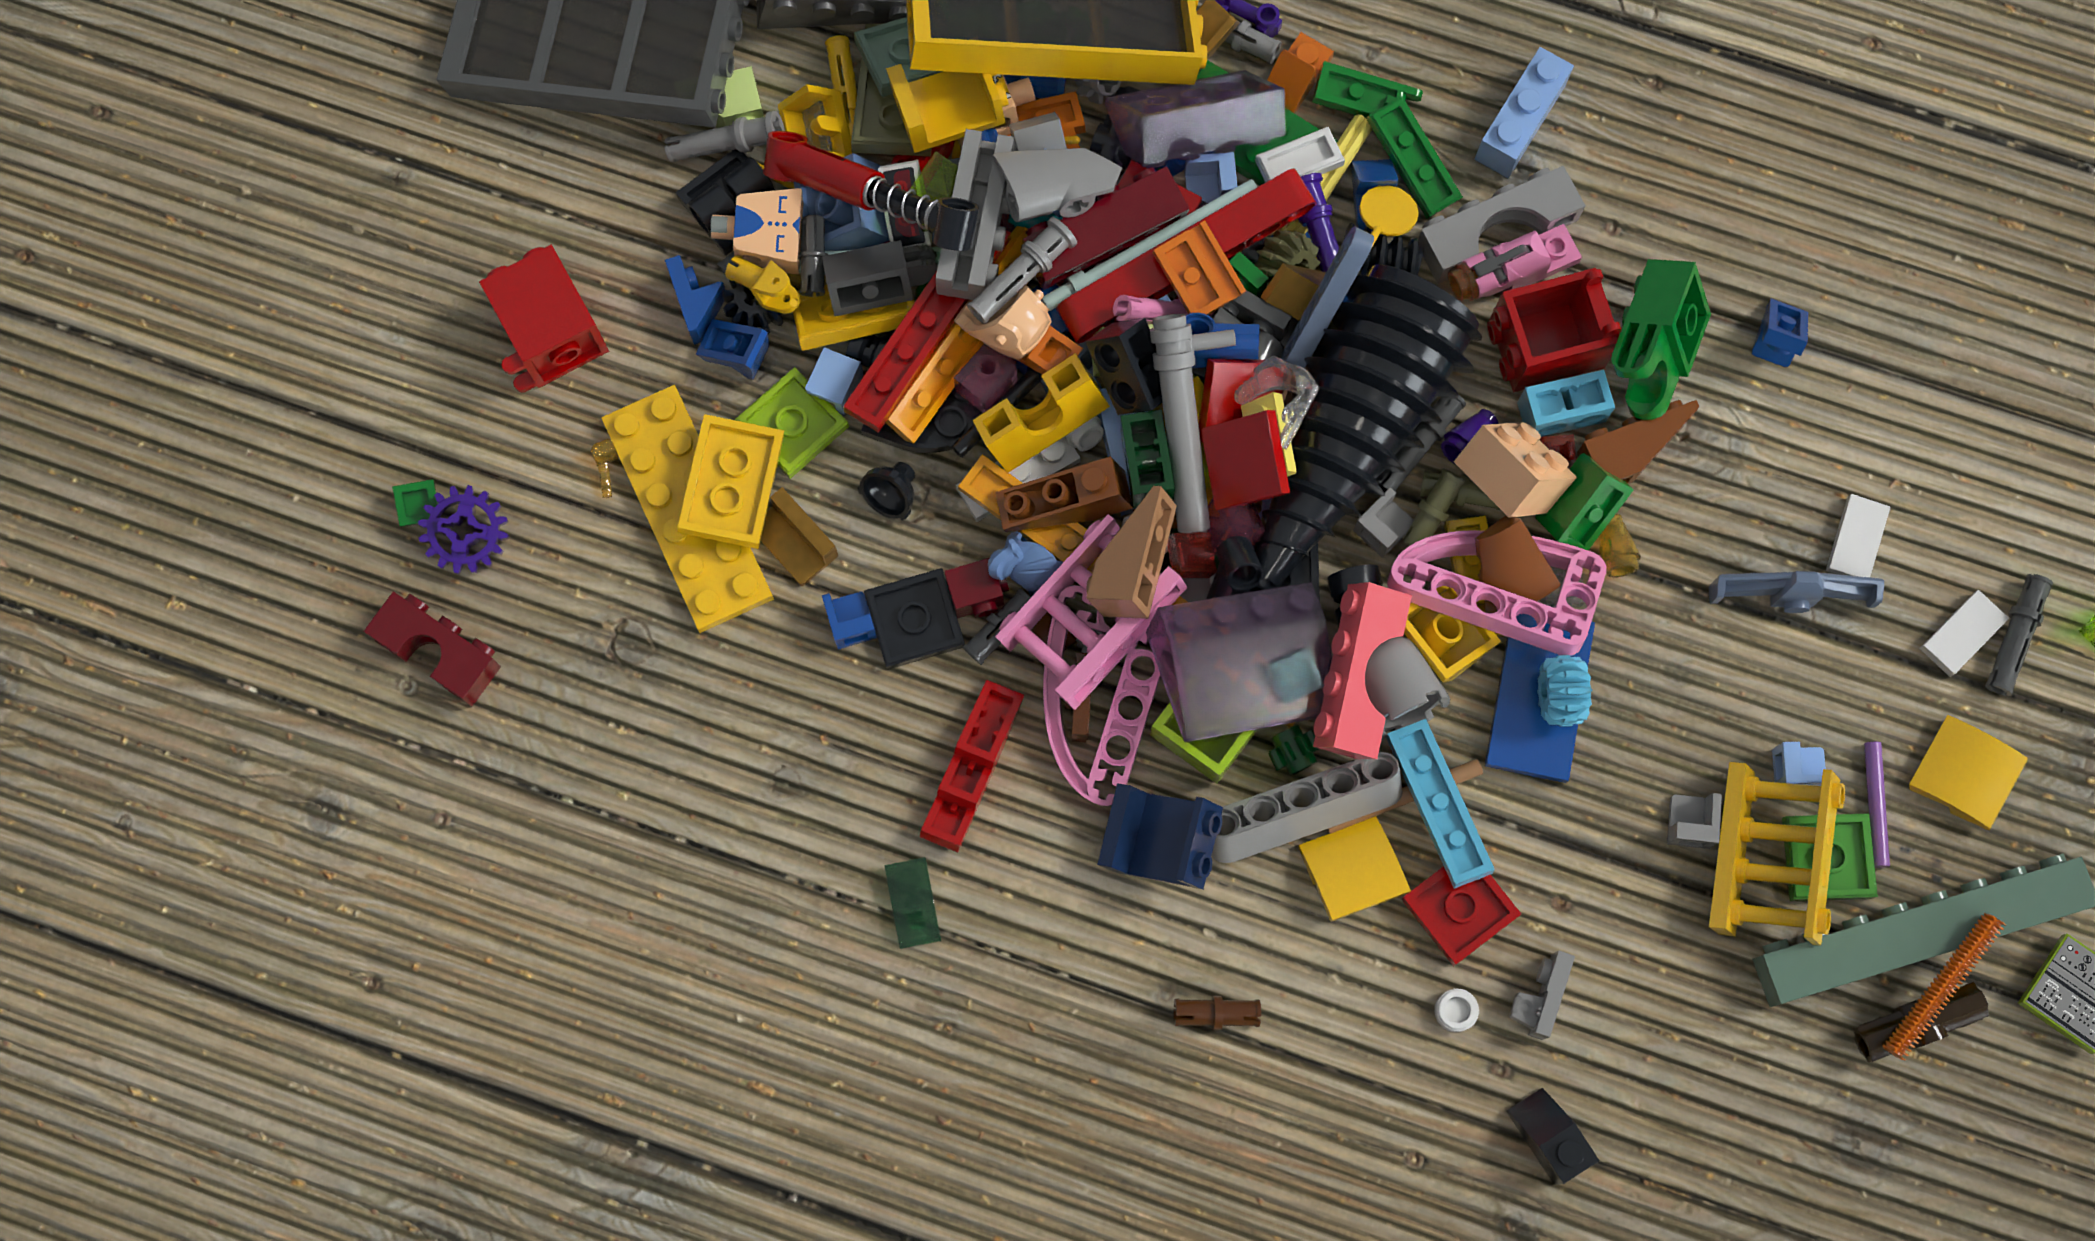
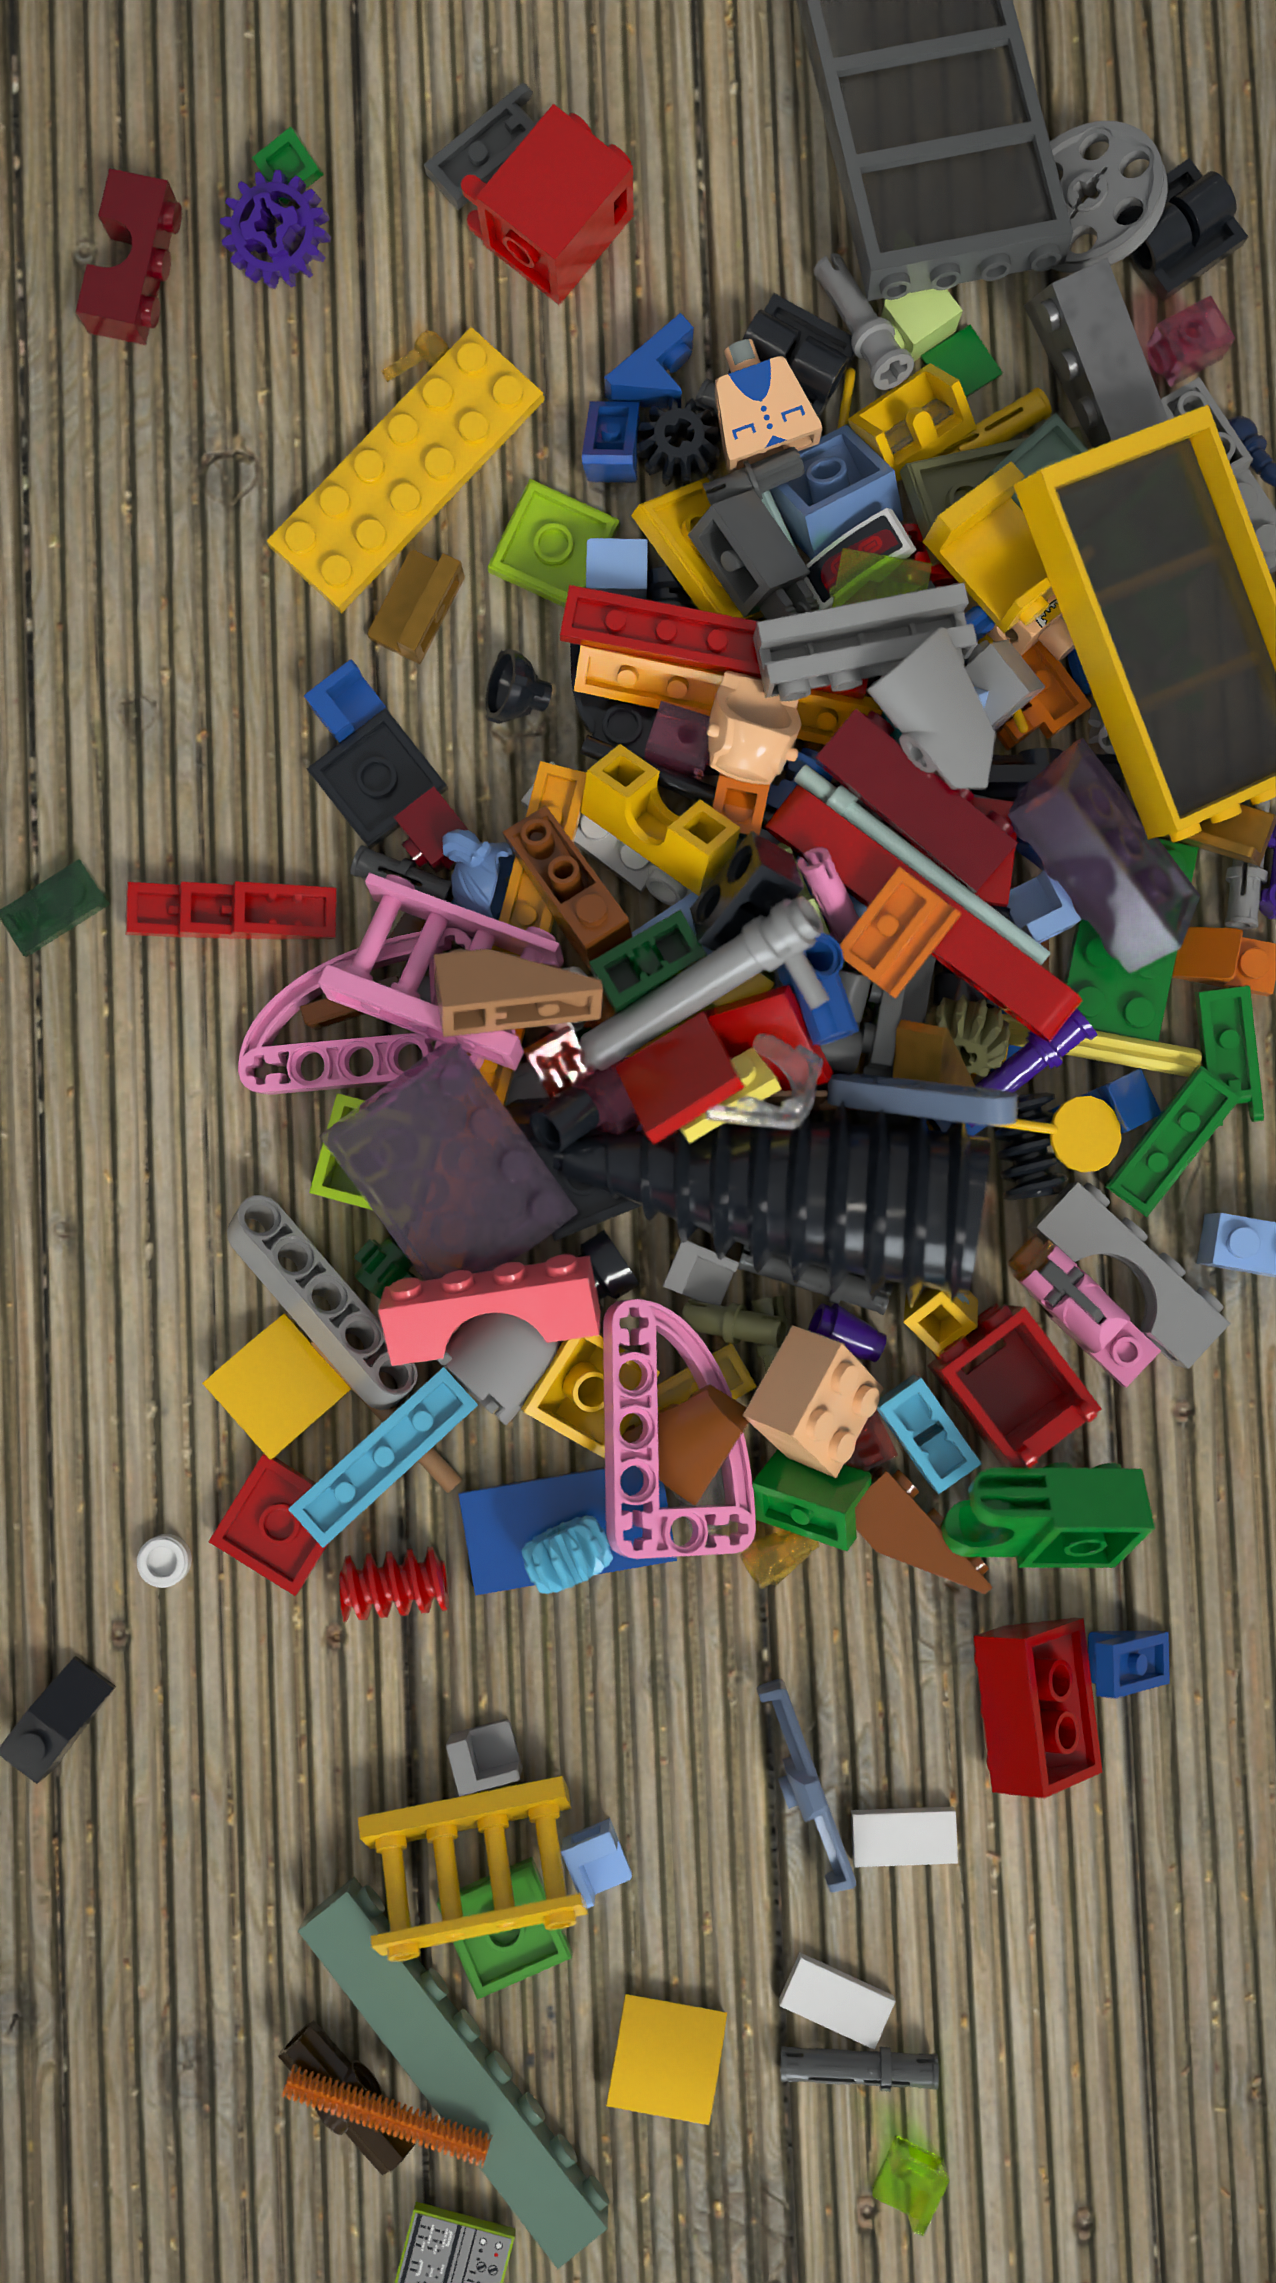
camera: 70 degrees right, 10 degrees up
yellow plate [677,414,784,549] -> none
yellow piece [725,255,800,314] -> none
piece [763,131,979,251] -> none
light grey pin [967,217,1077,324] -> none
dark blue panel [1097,783,1223,890] -> none
reddish brown pin [1173,996,1261,1030] -> none
green plate [1229,251,1269,298] -> none
white tile [1255,127,1345,183] -> none
clear light blue tile [1267,647,1324,703] -> none
light grey hinge [1509,950,1575,1040] -> none
medium lavender bar [1864,742,1890,868] -> none
none -> red piece [339,1546,449,1622]
none -> dark grey hinge [424,83,543,210]
none -> yellow brick [903,1287,978,1357]
none -> green piece [920,324,1003,398]
none -> red slope [974,1618,1102,1799]

